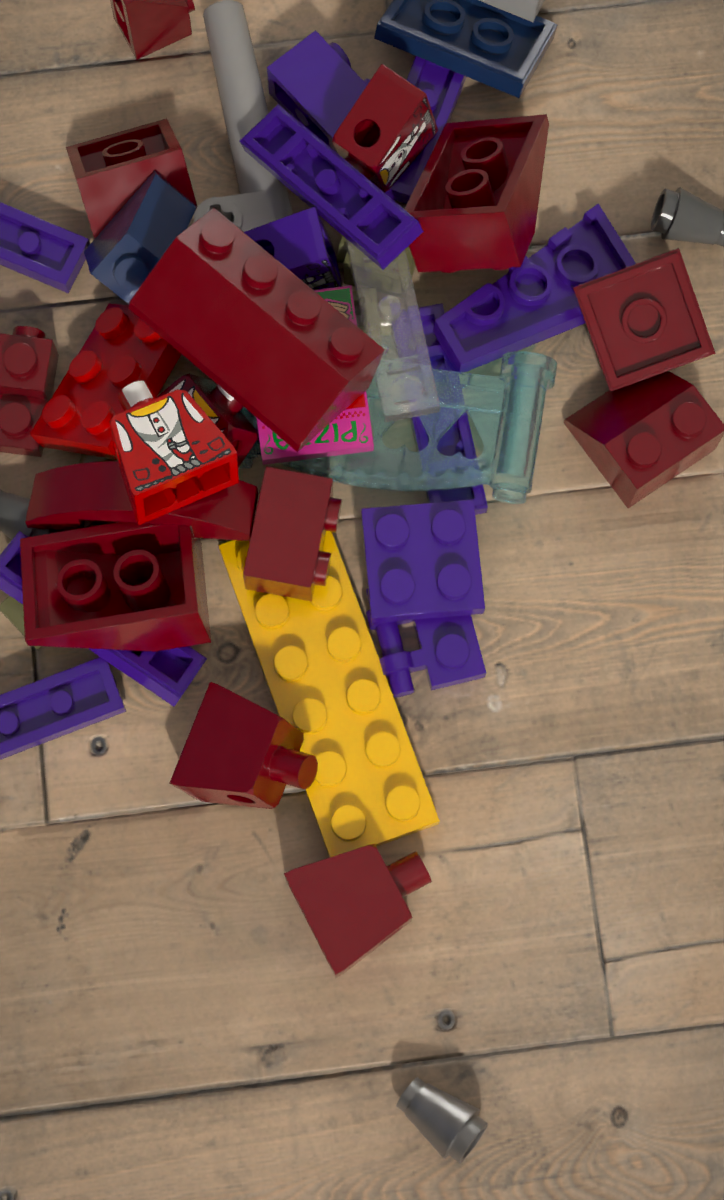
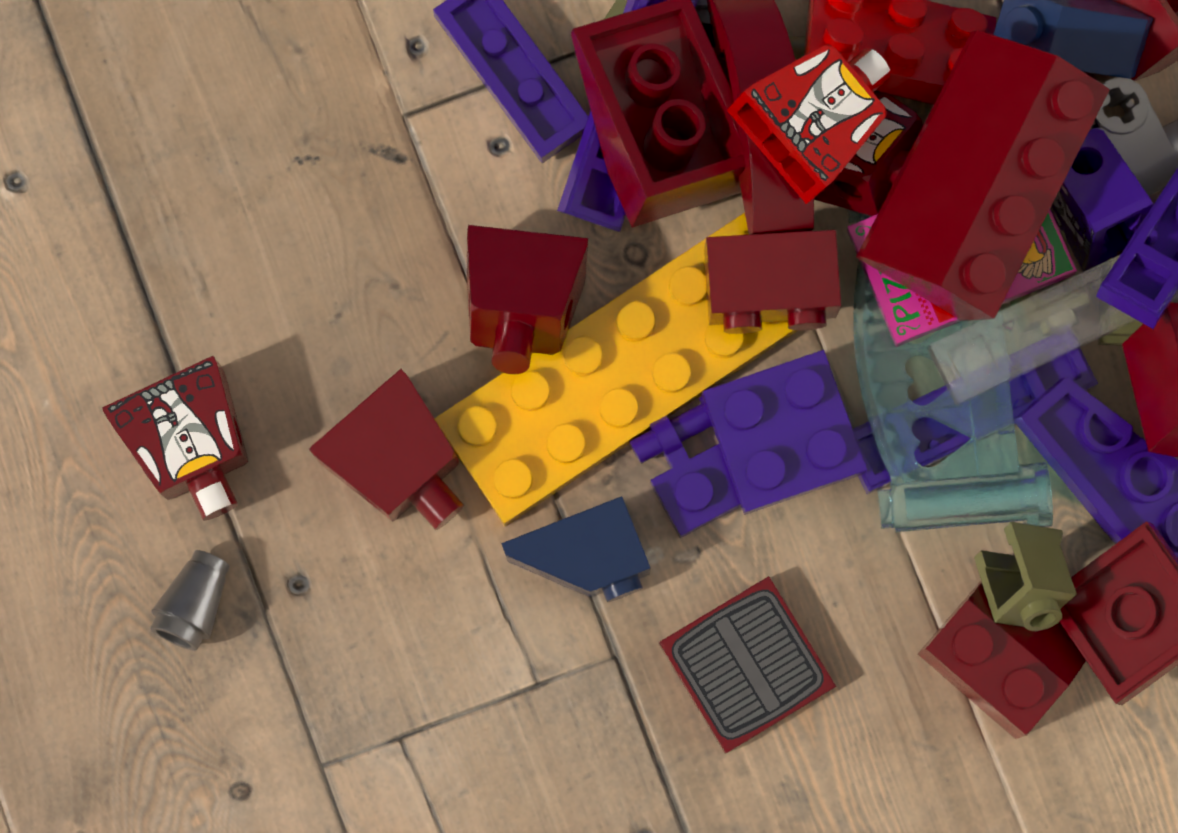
camera: 80 degrees right, 5 degrees up
none -> torso [102,356,248,521]
none -> dark blue slope [501,496,651,602]
none -> tile [659,576,837,754]
none -> olive window [974,522,1077,631]

